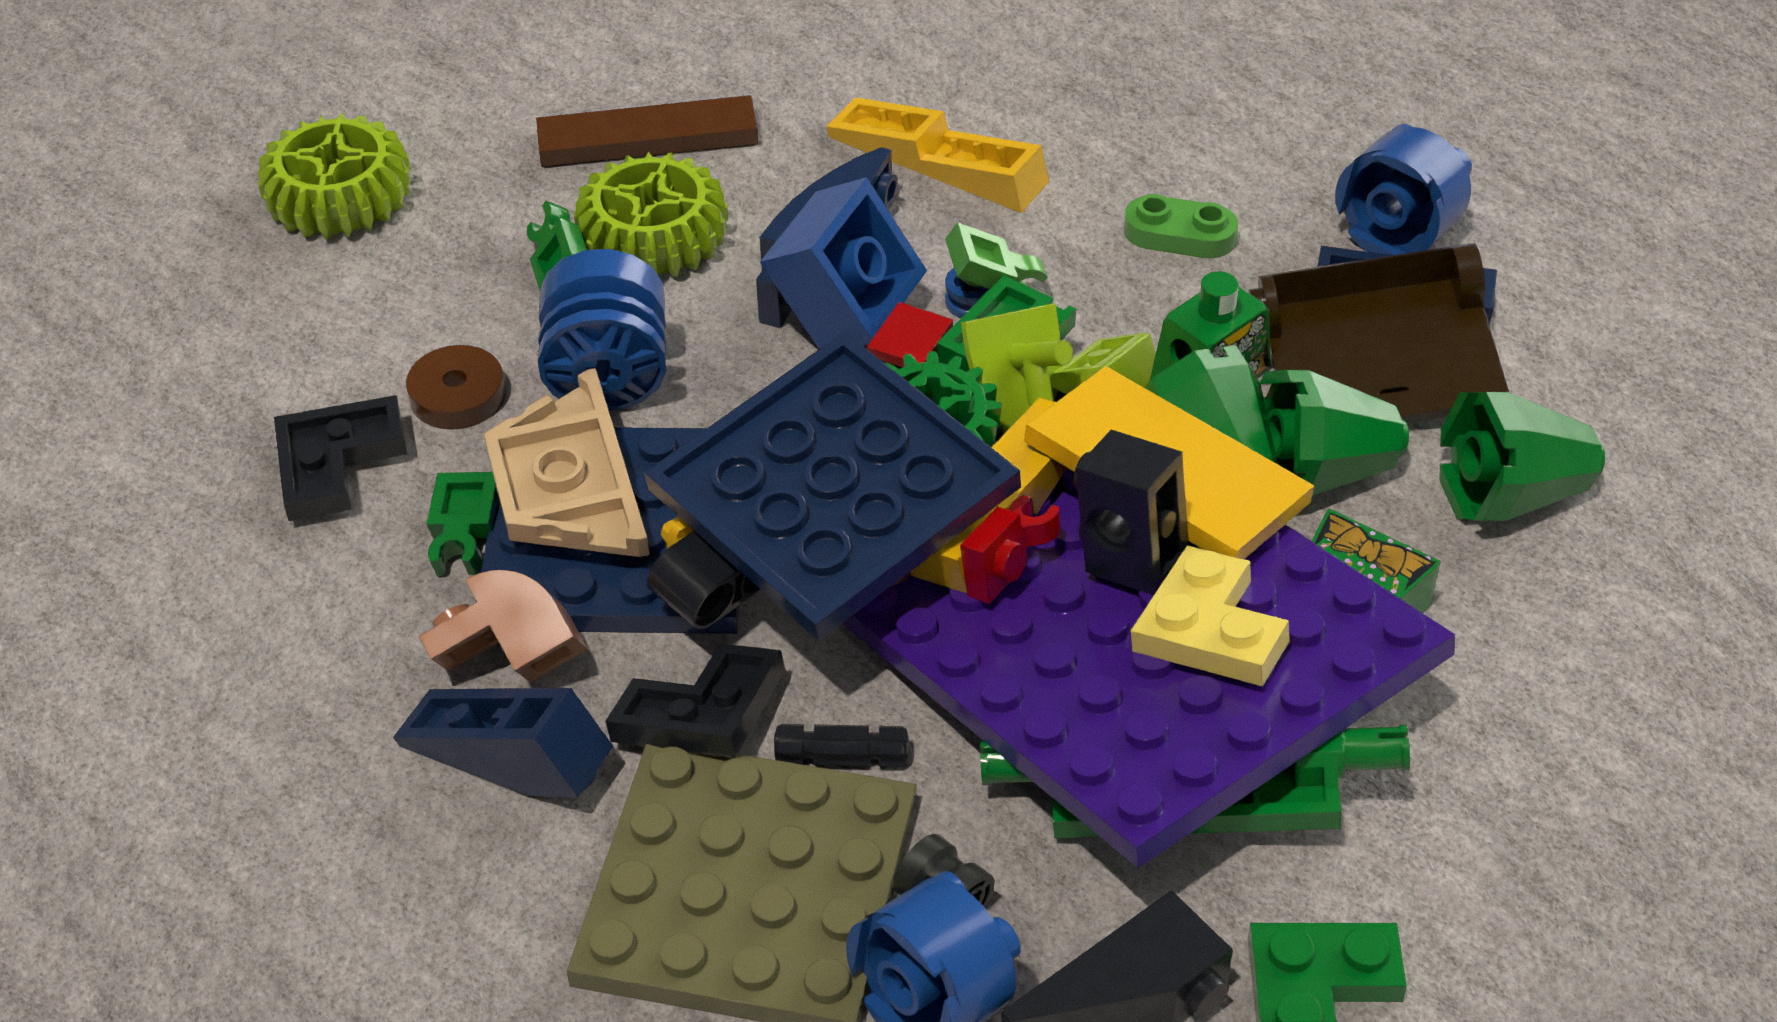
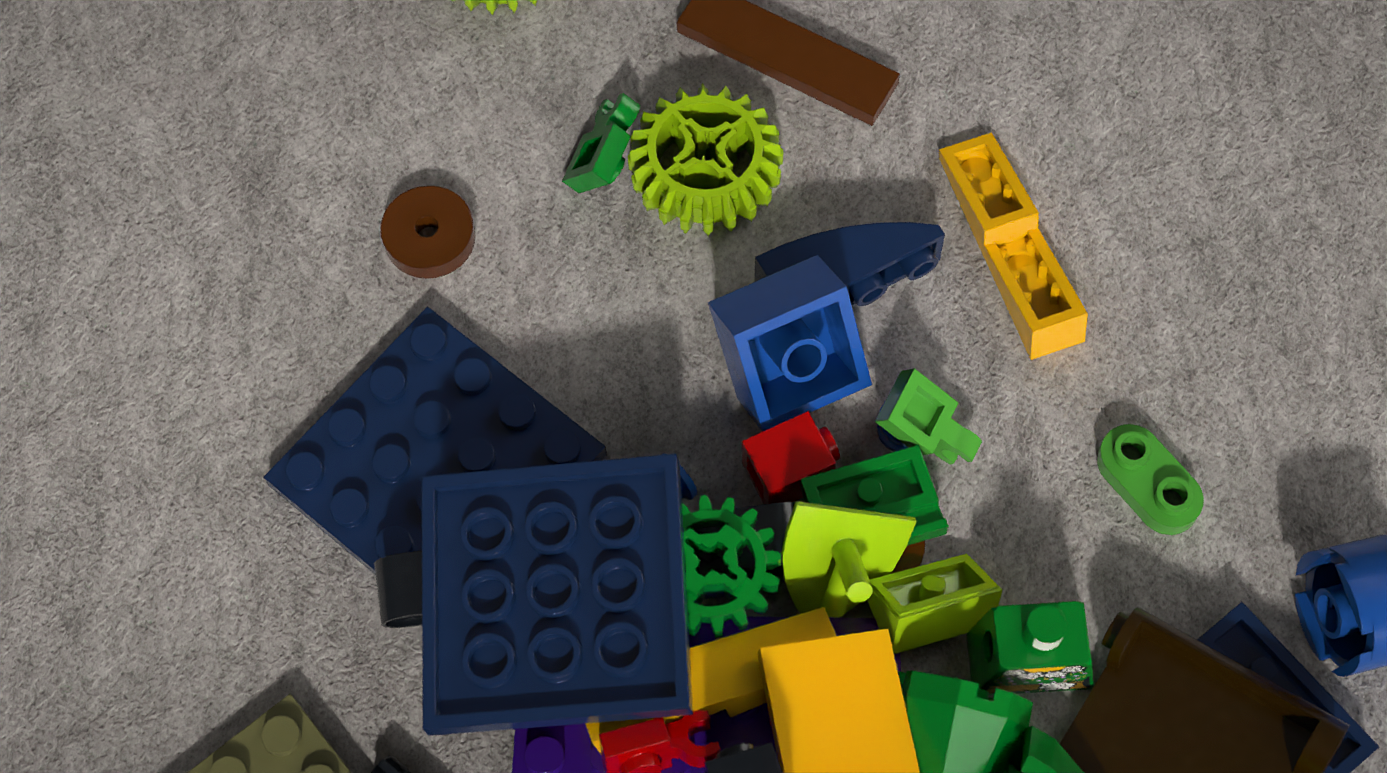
camera: 40 degrees right, 20 degrees up
black plate [274,395,407,521] -> none
dark blue slope [393,688,613,797] -> none
nougat brick [419,570,588,683] -> none
green plate [426,472,500,576] -> none
tan wing [483,368,649,557] -> none
blue wheel [537,249,666,411] -> none
black plate [605,643,785,758] -> none

